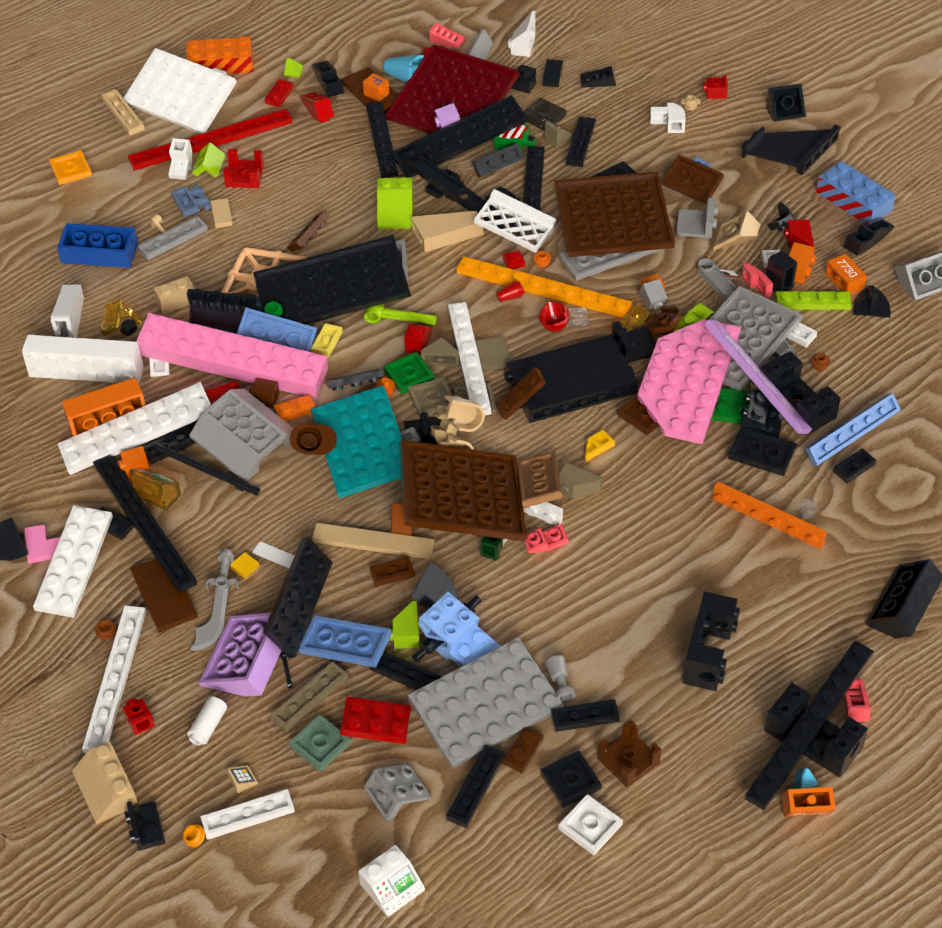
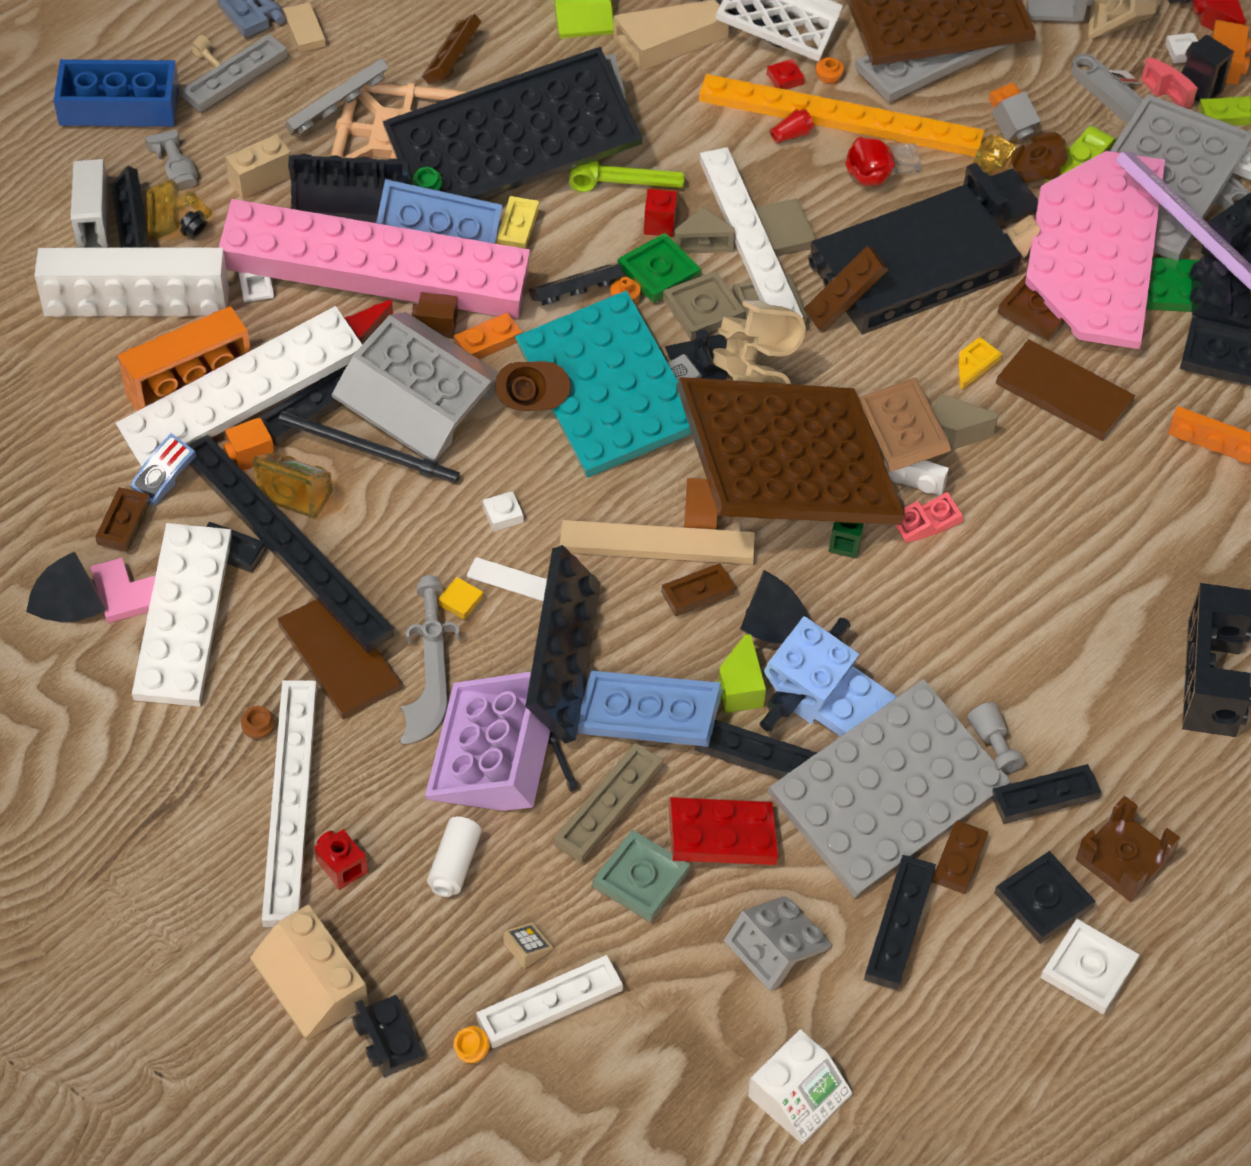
camera: 10 degrees left, 5 degrees up
none -> reddish brown plate [95,487,151,552]
none -> black plate [111,165,150,248]
none -> slope [130,433,196,506]
none -> light grey piece [145,131,198,190]
none -> light grey plate [284,58,388,135]
none -> white plate [482,491,524,532]
none -> reddish brown tile [996,339,1135,441]
none -> tan slope [1007,215,1040,258]

